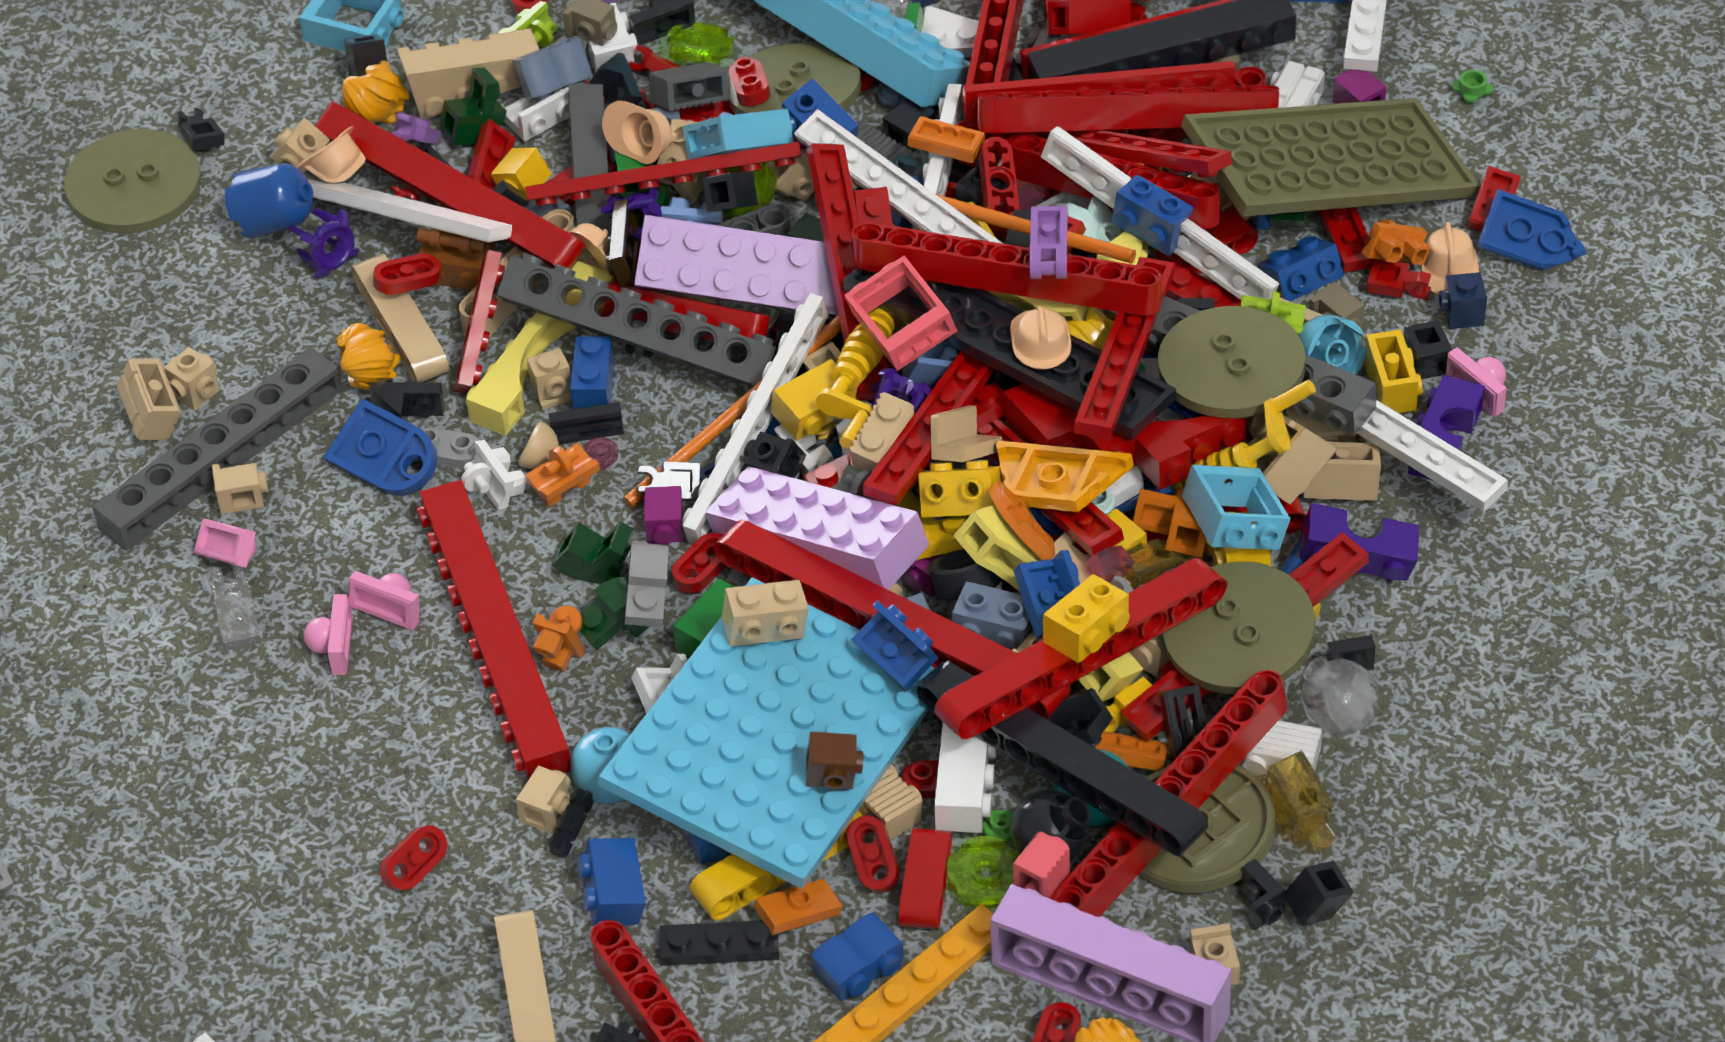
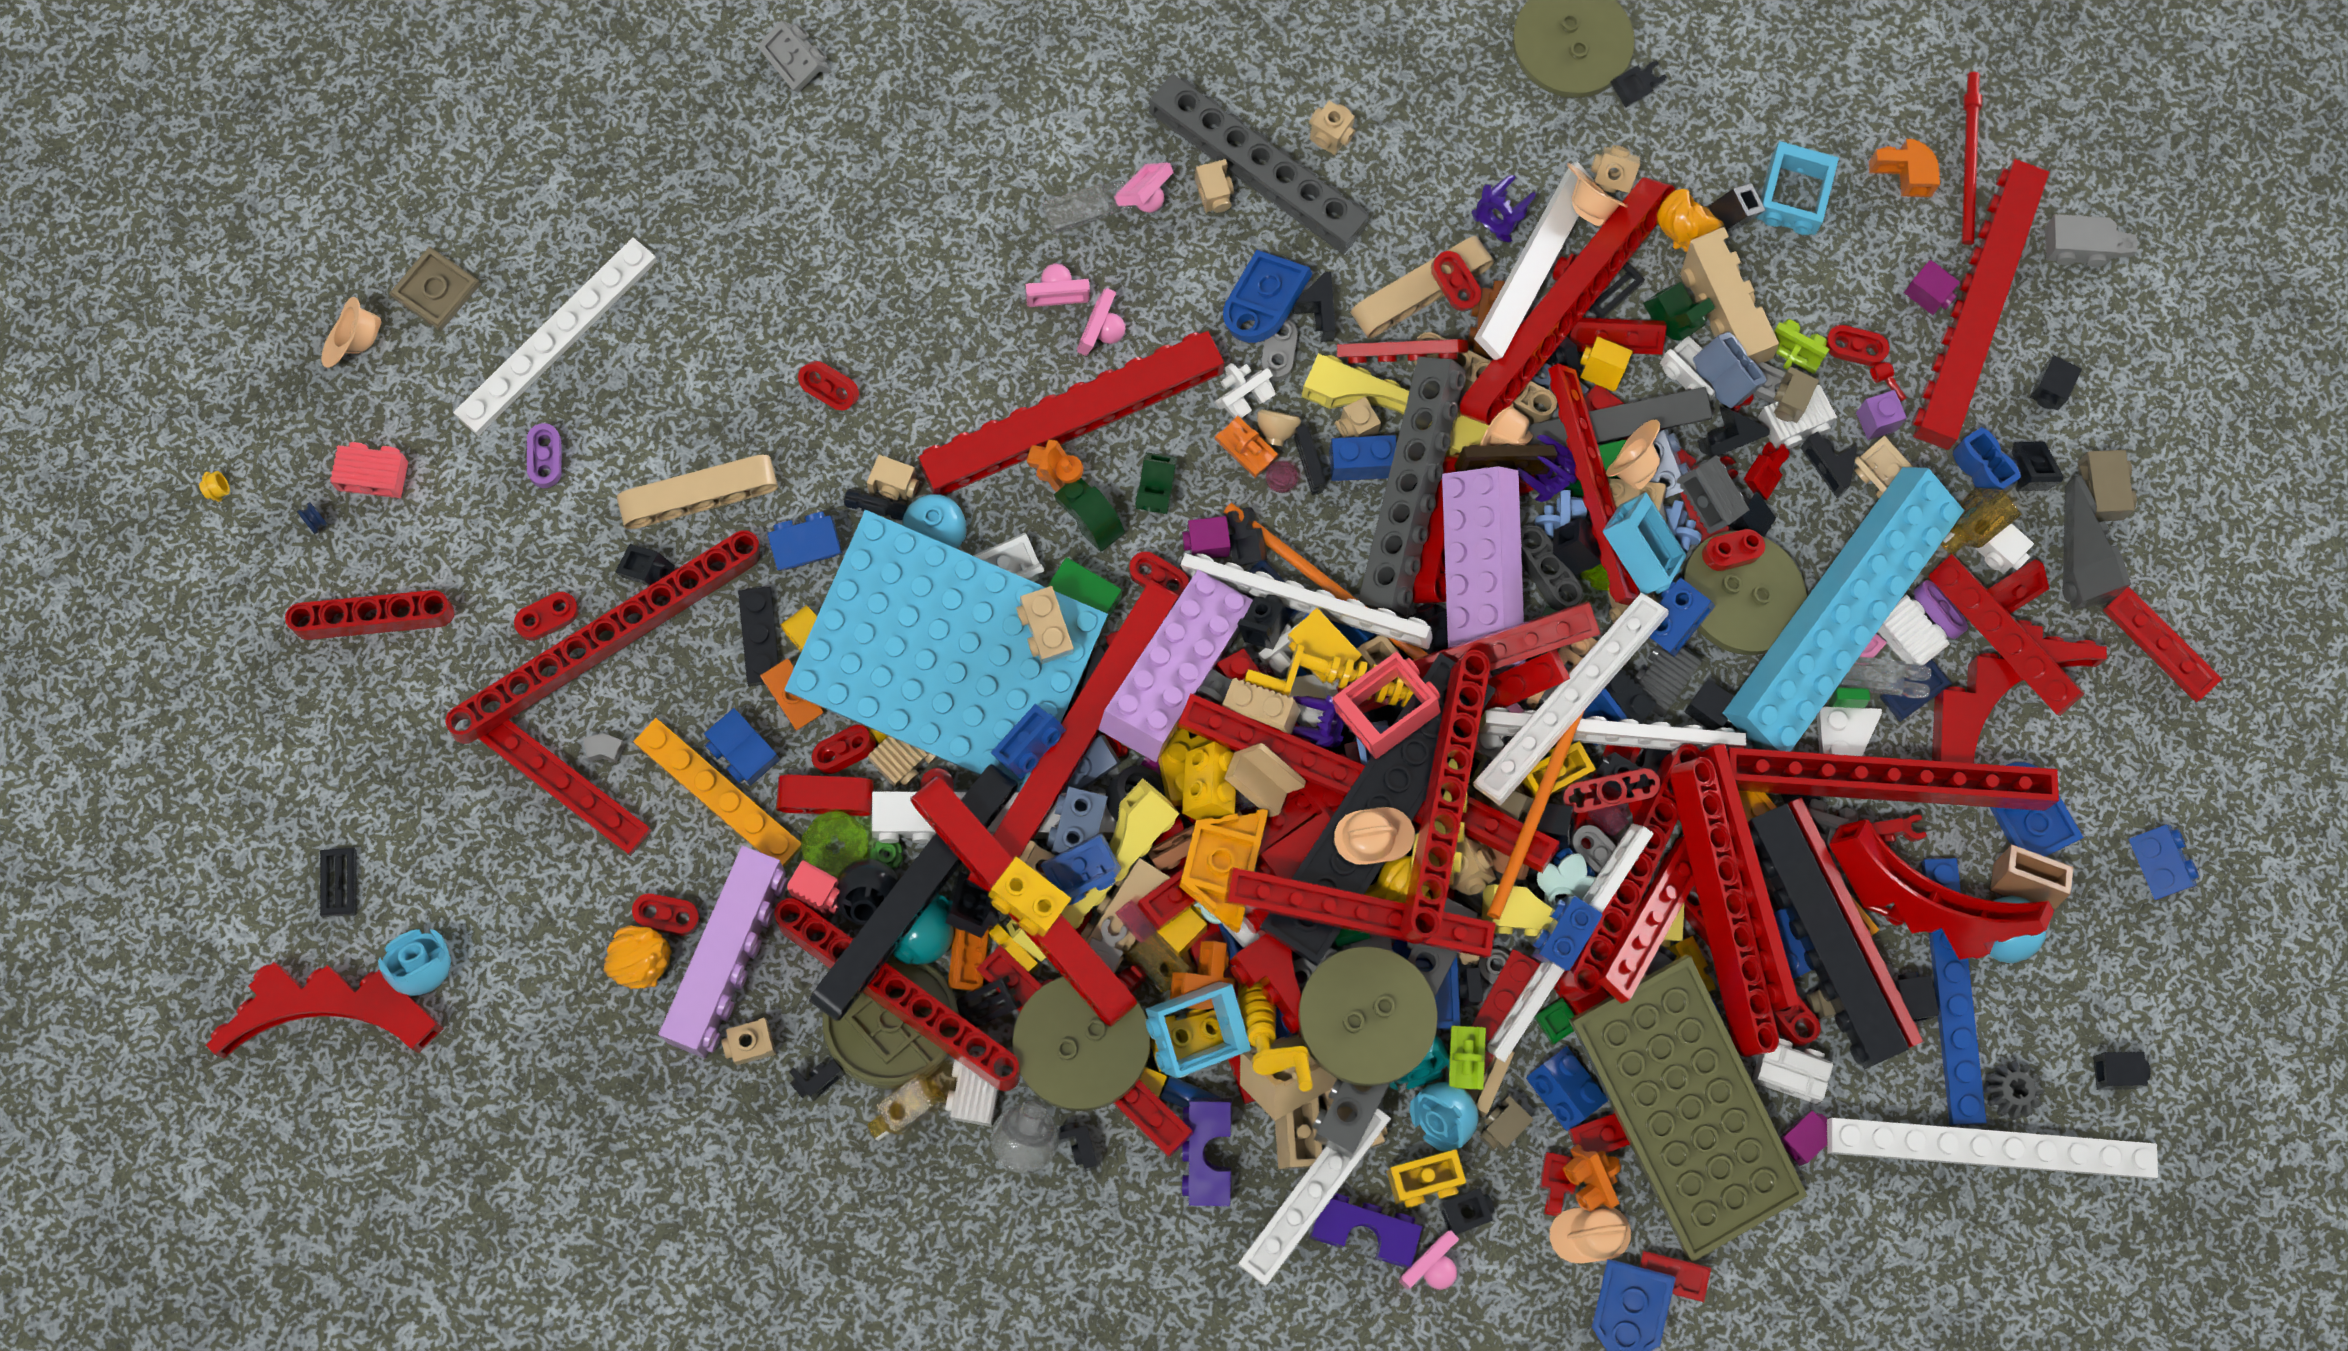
camera: 75 degrees right, 25 degrees up
tan brick [117,359,181,440] -> none
blue cylinder [225,163,313,239] -> none
light orange hair [336,323,401,390] -> none
medium lavender plate [392,112,441,144] -> none
light grey arch [625,542,669,627] -> none
clear neon green plate [667,22,734,65] -> none
reddish brown brick [806,732,864,790] -> none
orange plate [908,116,985,163] -> none
orange tile [988,480,1055,560] -> none
medium lavender plate [1030,206,1067,279] -> none
black brick [1285,861,1354,926] -> none
dark blue brick [1438,272,1487,329] -> none
bright green plate [1452,70,1493,103] -> none

